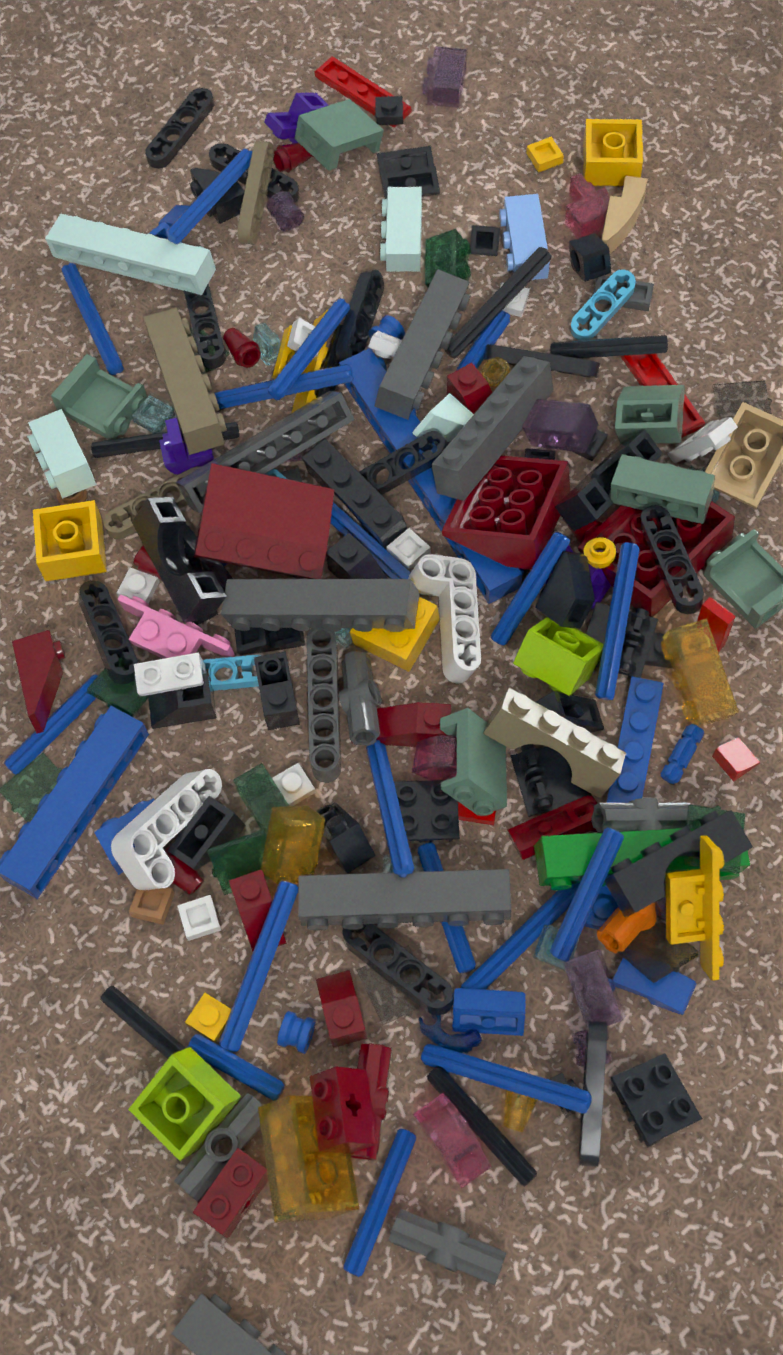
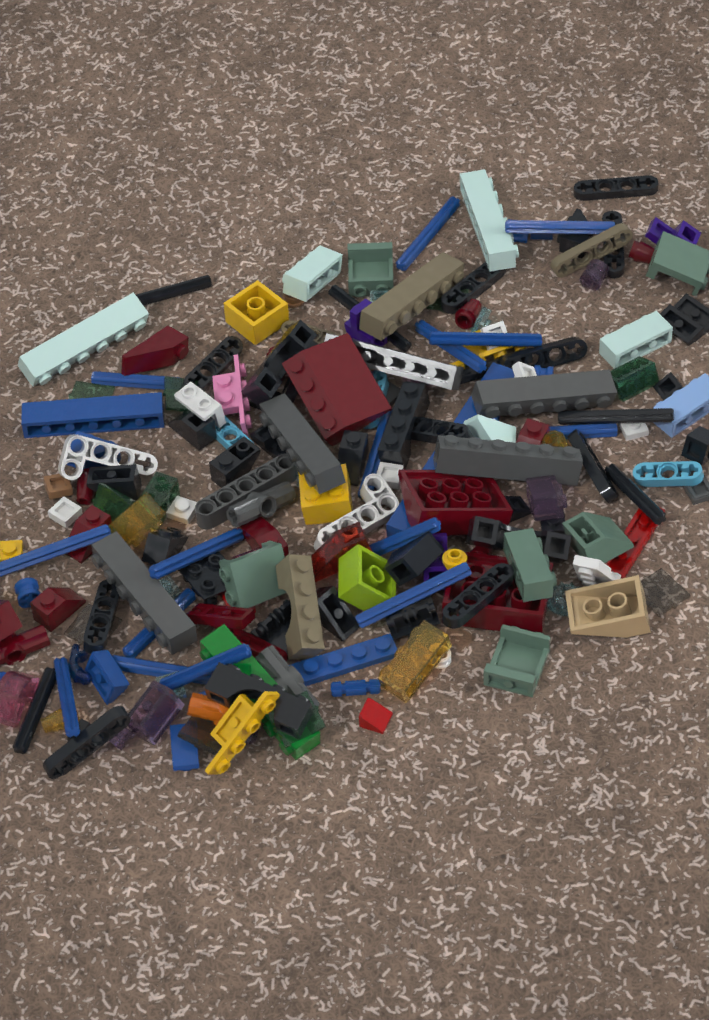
camera: 55 degrees right, 15 degrees down
white plate [117,567,160,604] -> none
black hinge [611,1053,702,1148] -> none
red tile [694,597,735,652] -> none
none -> dark red plate [186,603,256,630]
none -> clear red slope [311,522,373,582]

